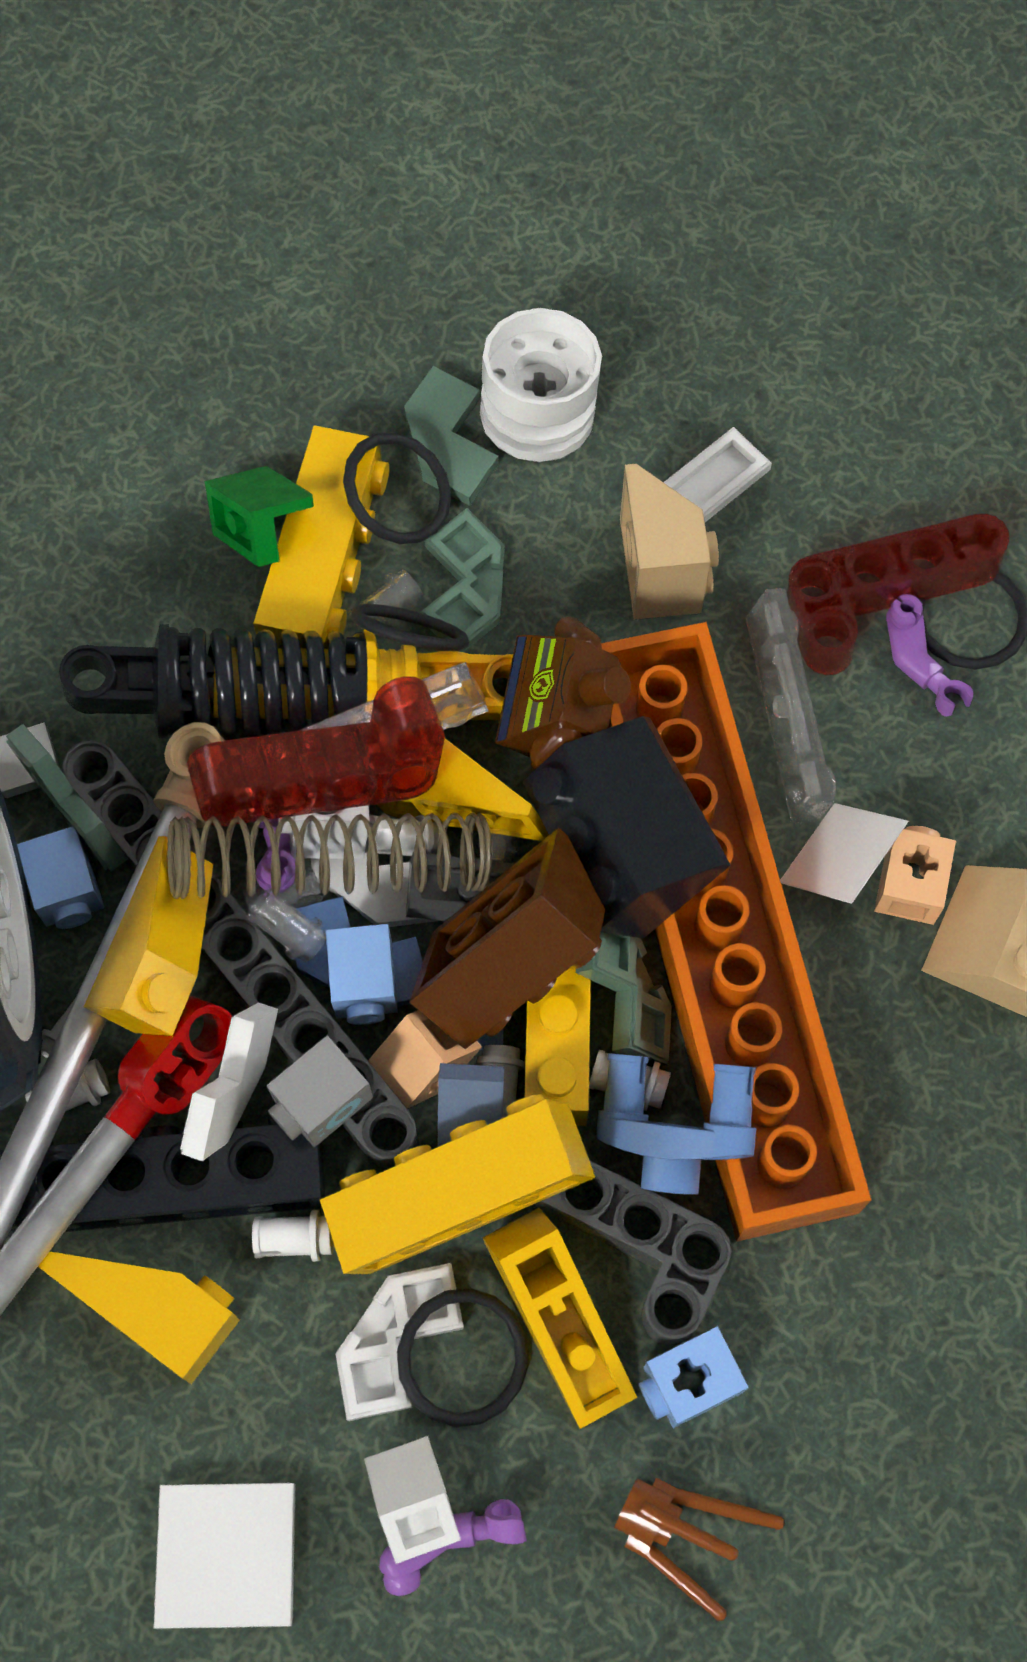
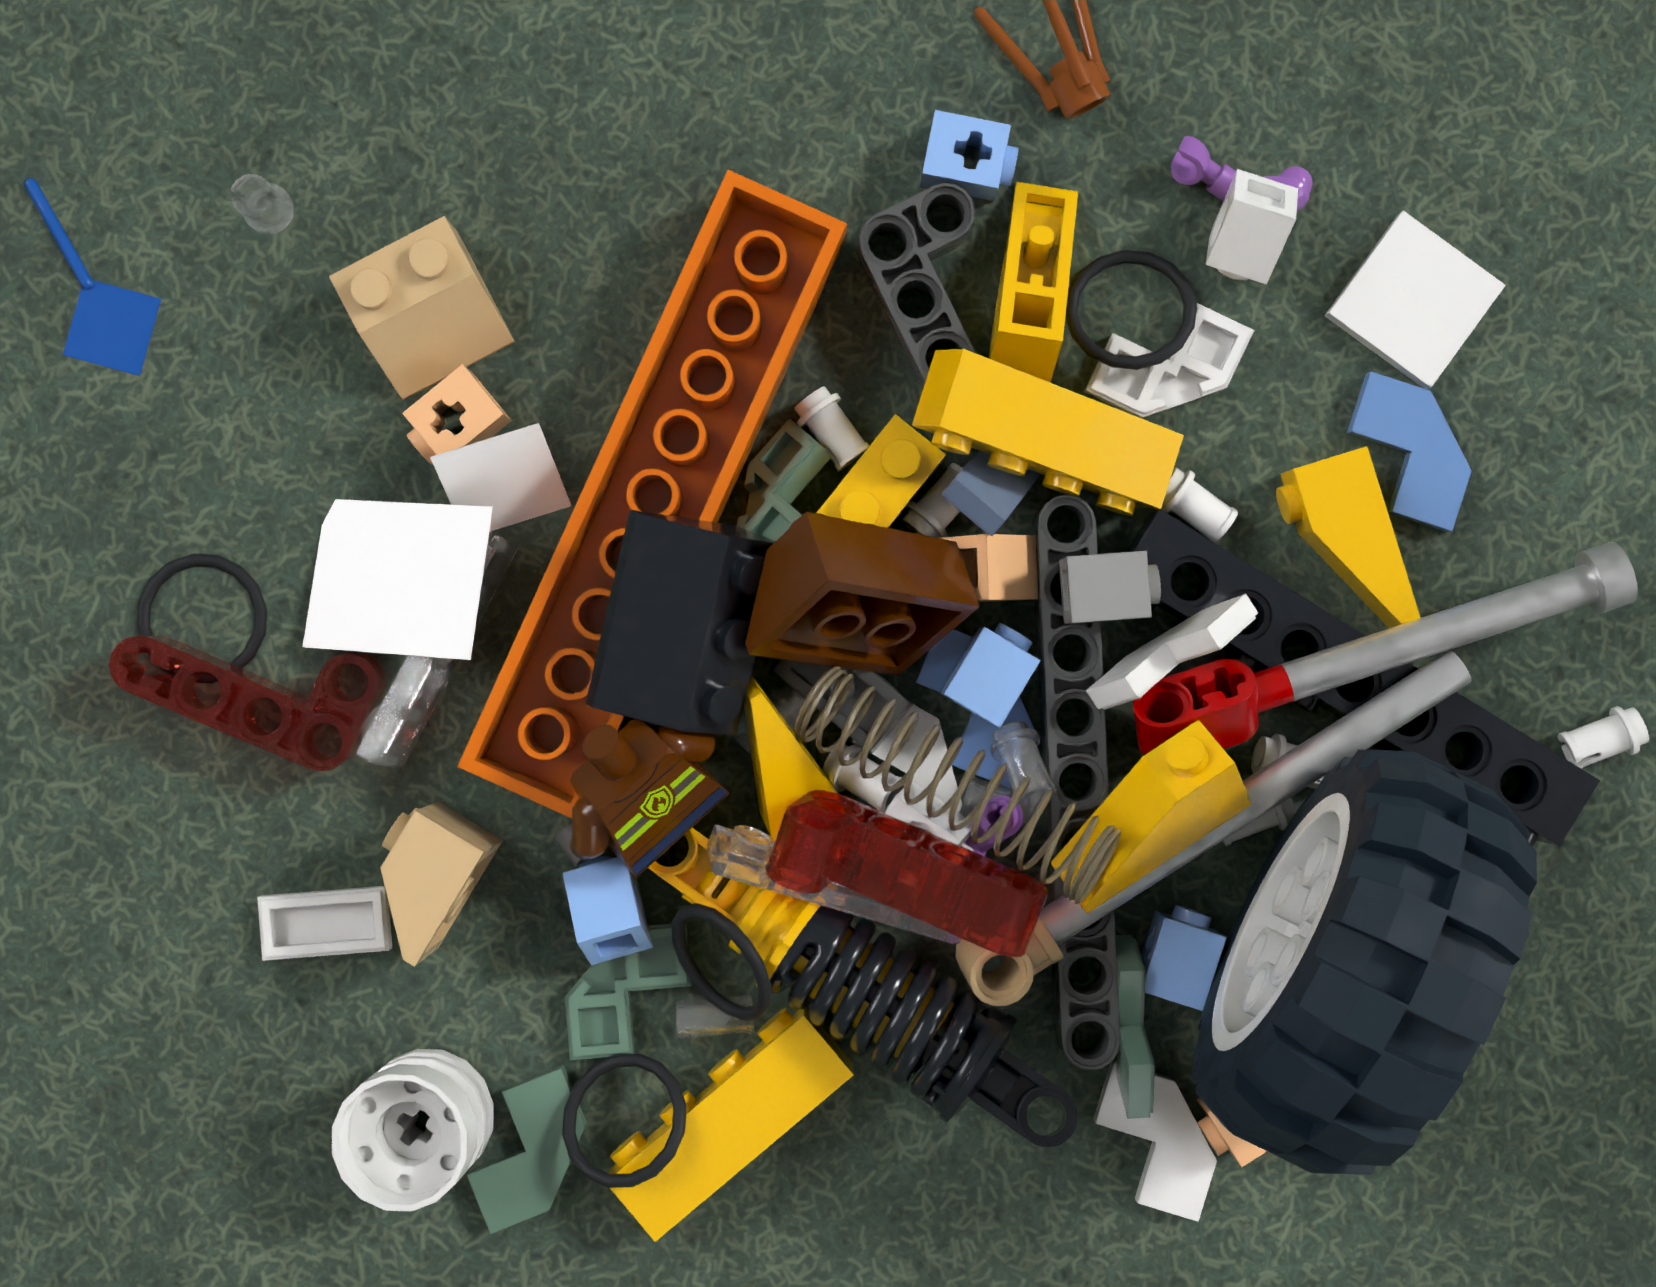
camera: 145 degrees left, 20 degrees up
green panel [205,466,314,567] -> none
medium blue connector [596,1053,756,1194] -> none
medium lavender arm [886,594,973,716] -> none
none -> white sticker [302,499,493,660]
none -> light blue brick [563,856,653,965]
none -> medium blue tile [1346,371,1472,532]

